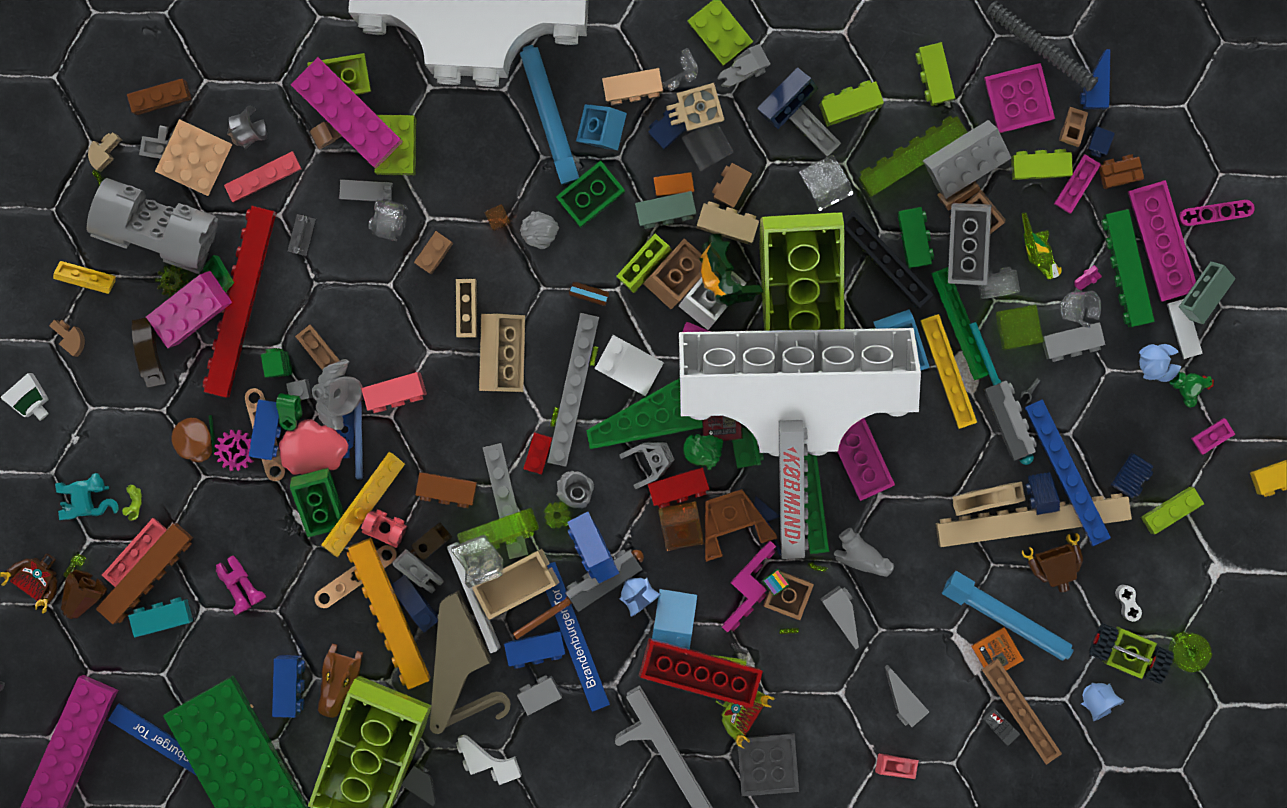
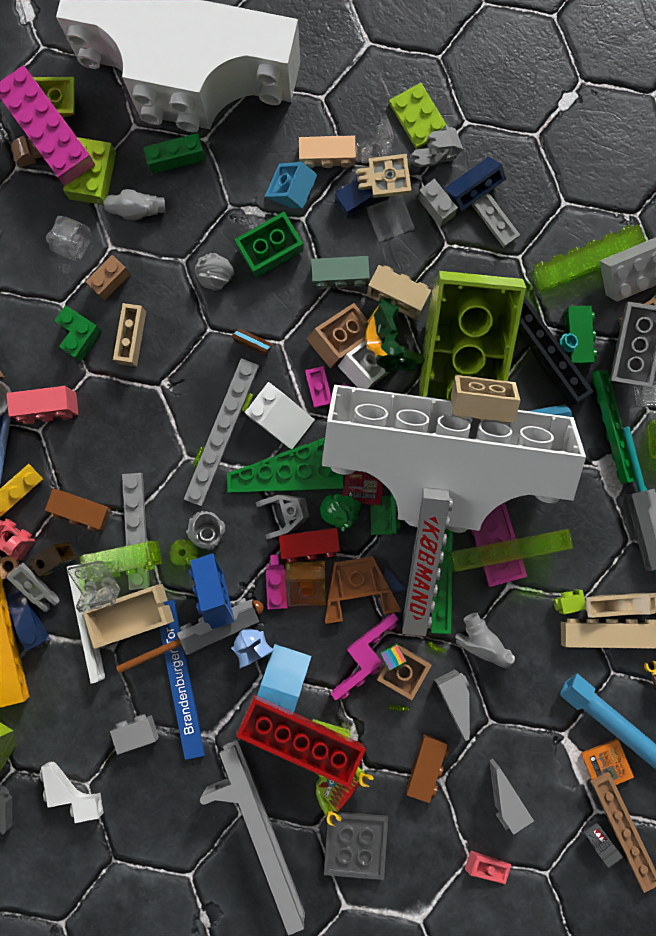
camera: 15 degrees right, 5 degrees down
light grey hinge [339,180,393,202] -> none
dark tan piece [430,591,511,734] -> none
tan slope [479,314,525,392] -> none
clear orange brick [484,204,511,231] -> none
blue brick [504,630,566,669] -> none
dark azure brick [520,45,579,186] -> none
red plate [523,432,553,475] -> none
lime brick [616,234,672,293] -> none
orange slope [654,172,694,197] -> none
medium nougat brick [712,163,752,209] -> none
clear bracket [799,155,853,211] -> none
lime brick [819,80,884,127] -> none
lime brick [915,42,955,106] -> none
yellow plate [920,314,977,429] -> none
medium nougat plate [937,181,980,211] -> none
none -> green brick [54,305,102,362]
none -> light grey animal [103,189,165,221]
none -> green brick [143,133,206,174]
none -> dark pink hinge [266,555,287,609]
none -> dark pink plate [305,366,332,408]
none -> dark orange brick [405,733,449,803]
none -> light grey brick [417,179,458,227]
none -> clear neon green brick [448,529,573,572]
none -> tan brick [451,375,520,423]
none -> lime brick [554,589,585,614]
none -> teal plate [559,333,578,352]

